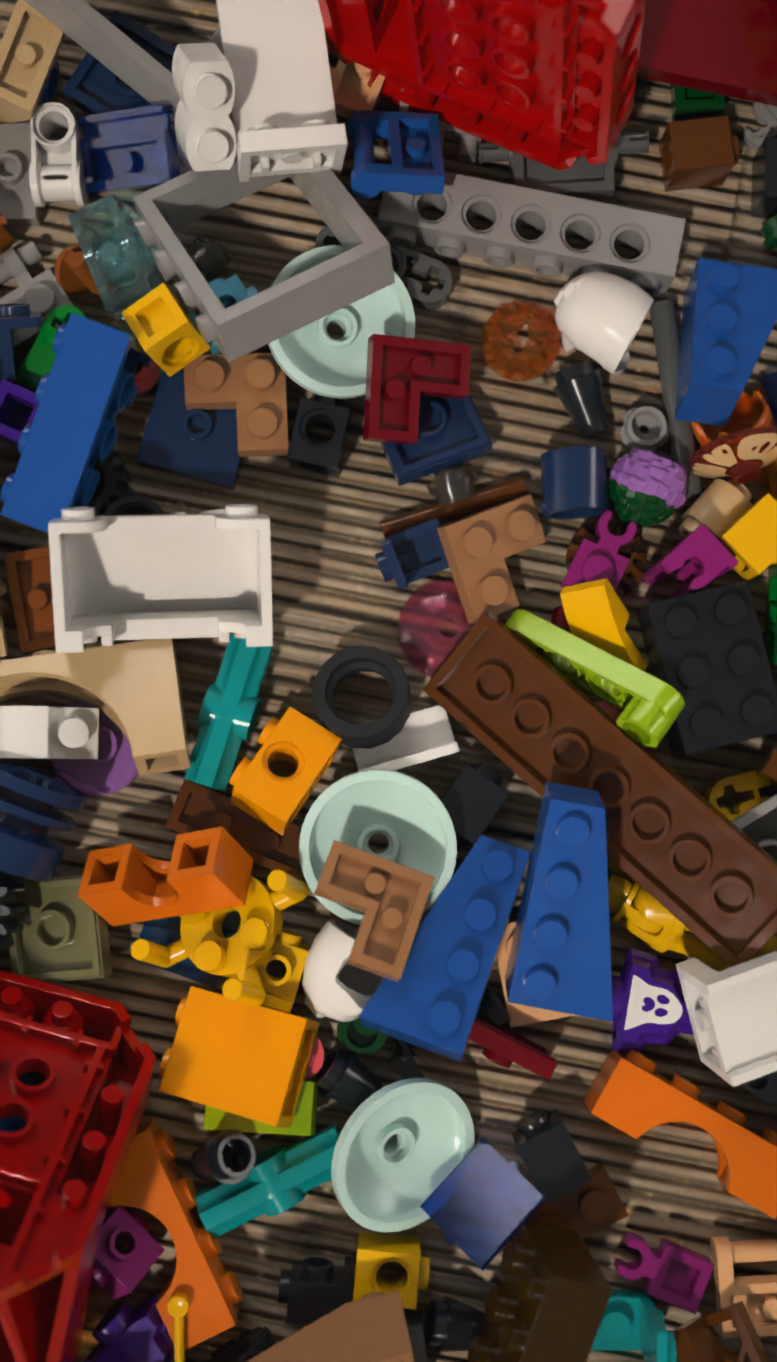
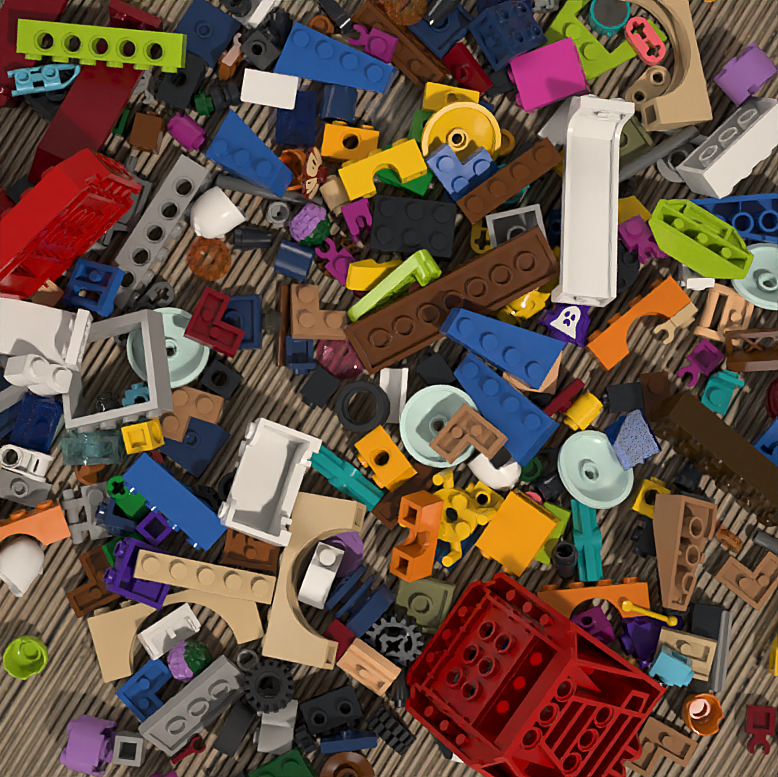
camera: 65 degrees left, 0 degrees up
none -> magenta brick [167,112,208,152]
none -> black brick [299,366,341,410]
none -> yellow brick [563,391,603,432]
none -> tan plate [652,302,698,345]

